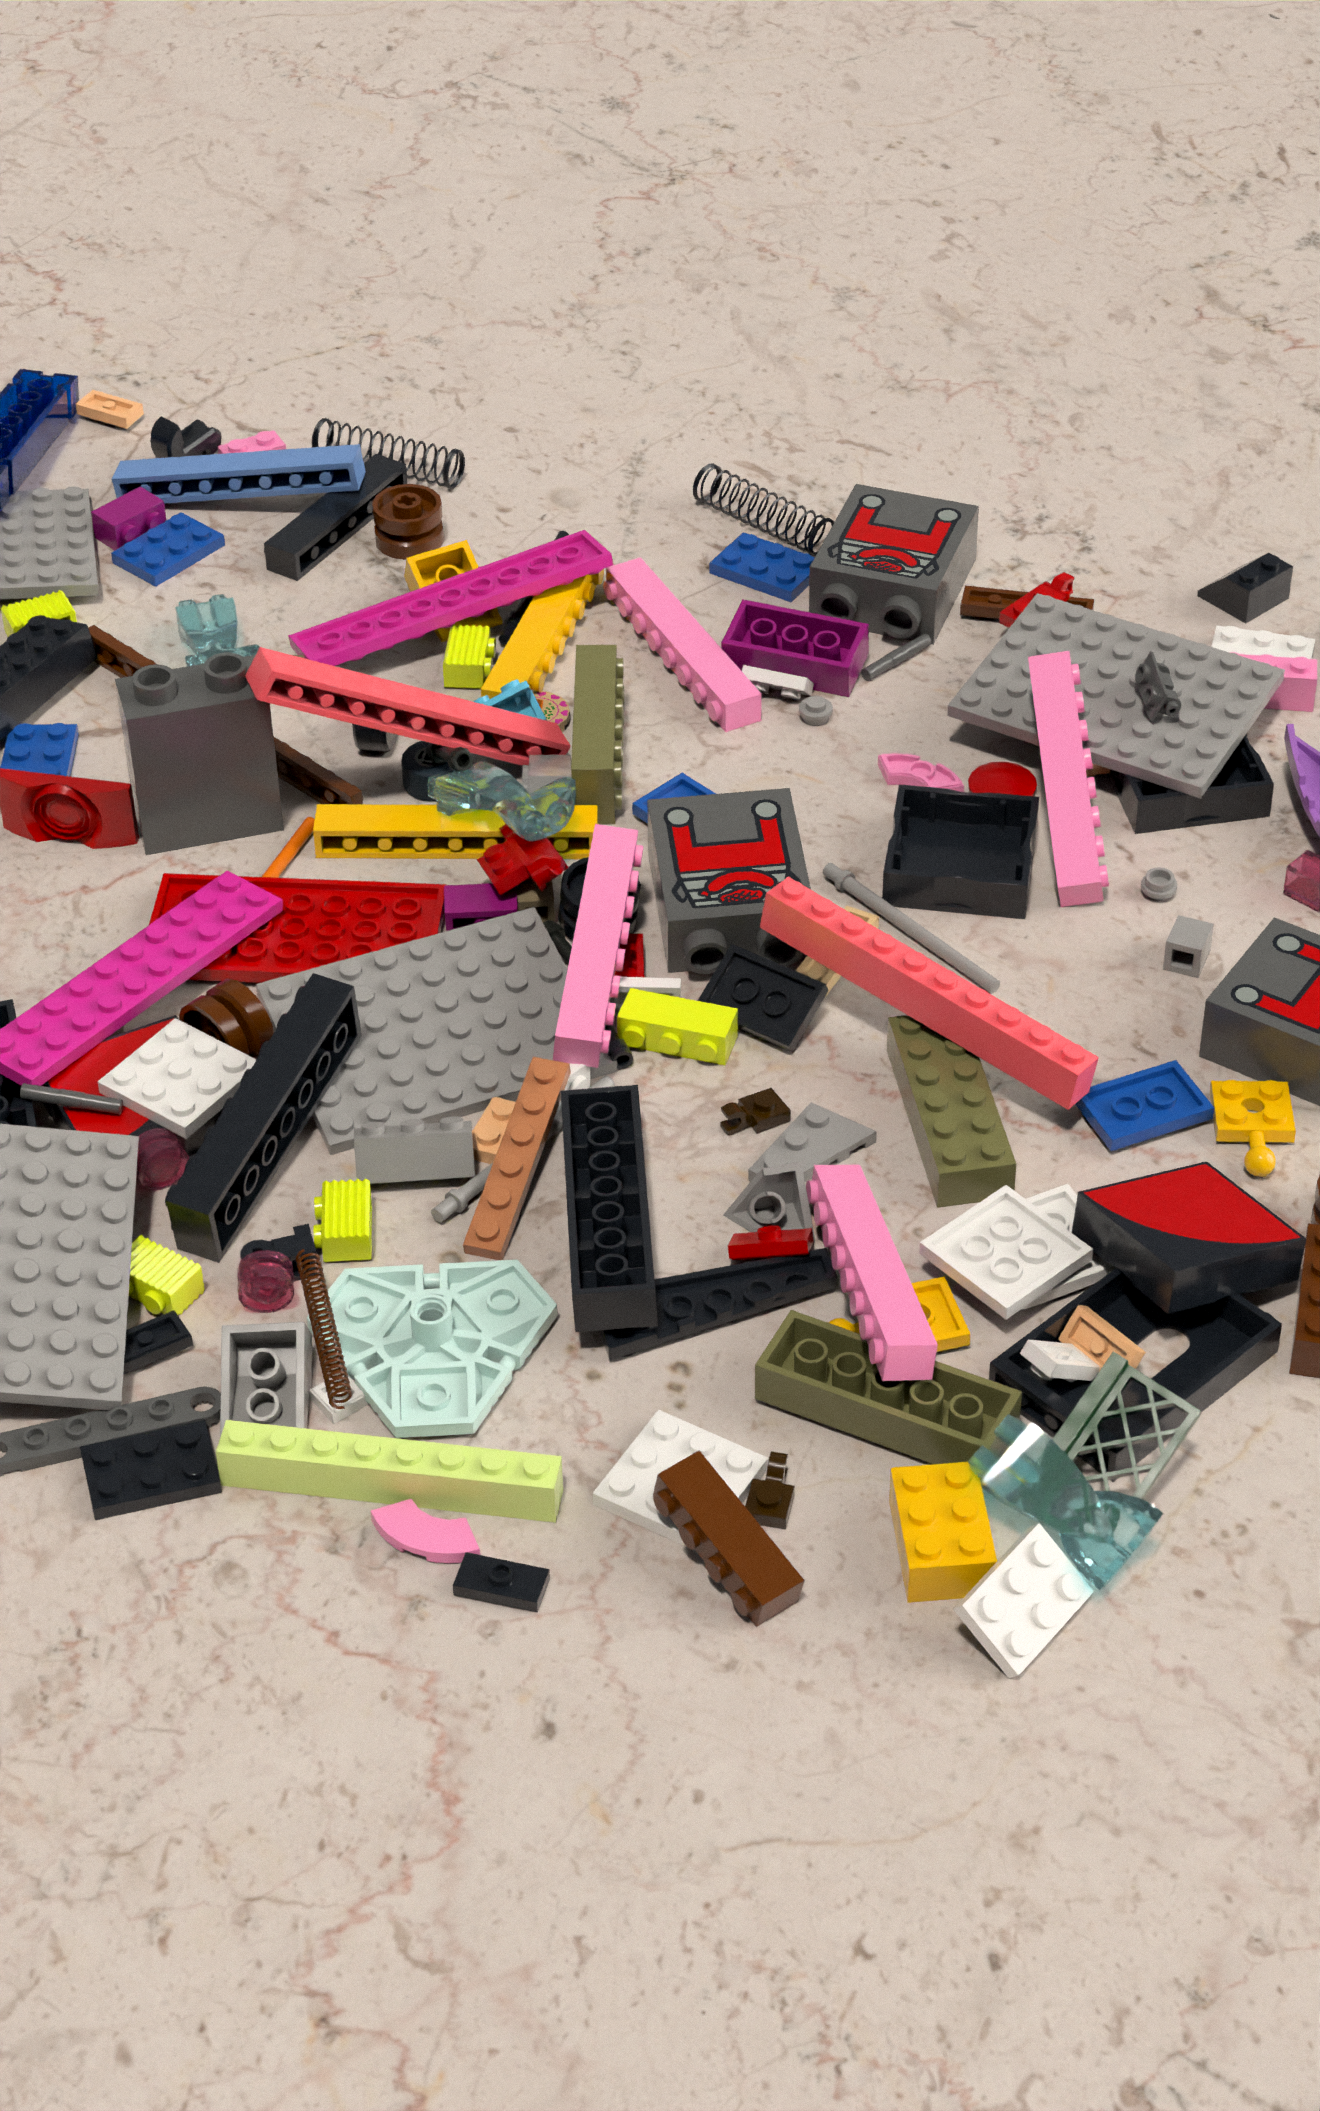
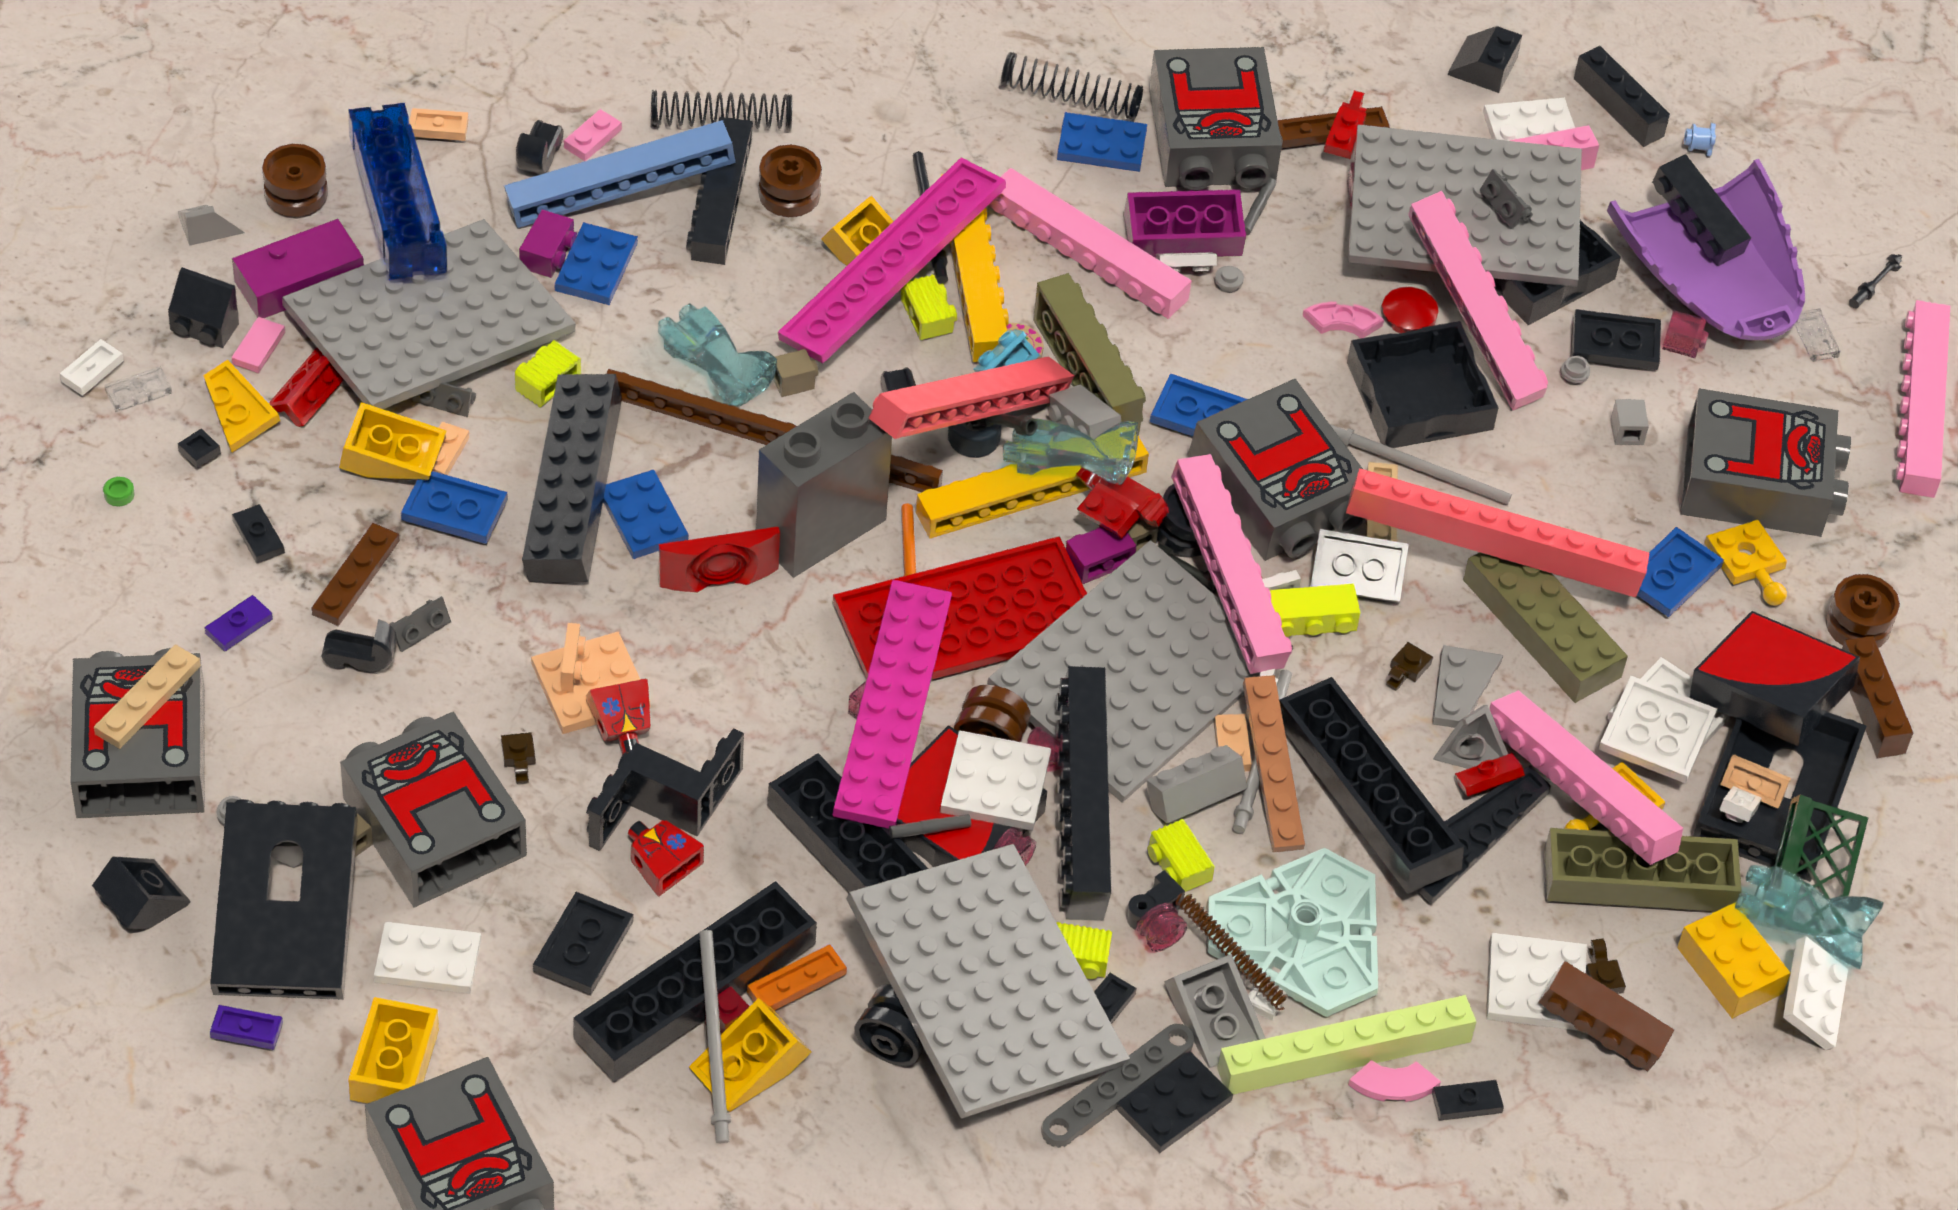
camera: 30 degrees left, 10 degrees up
none -> black plate [1572,309,1661,370]

